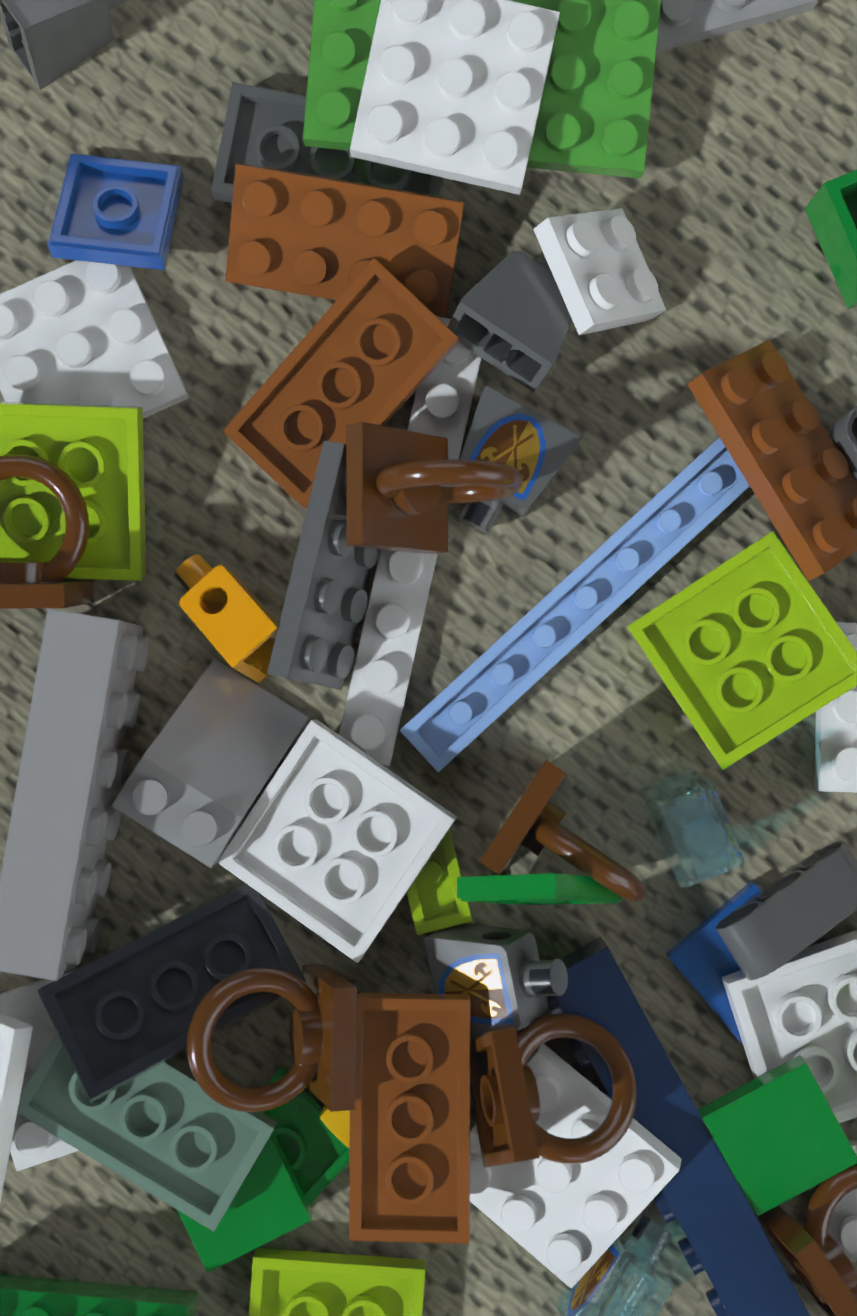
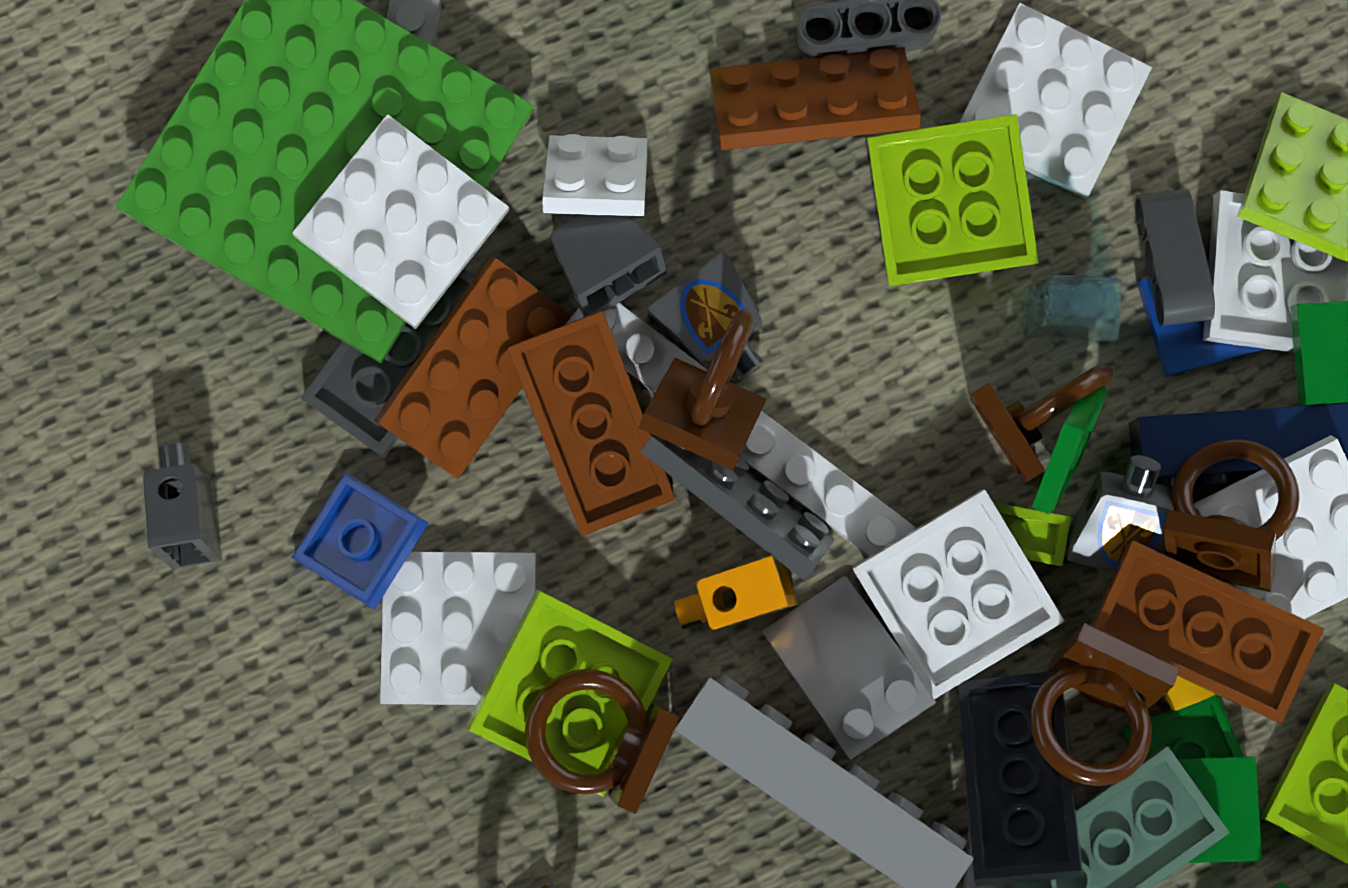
camera: 65 degrees left, 5 degrees down
light blue plate [400,437,750,772] -> none

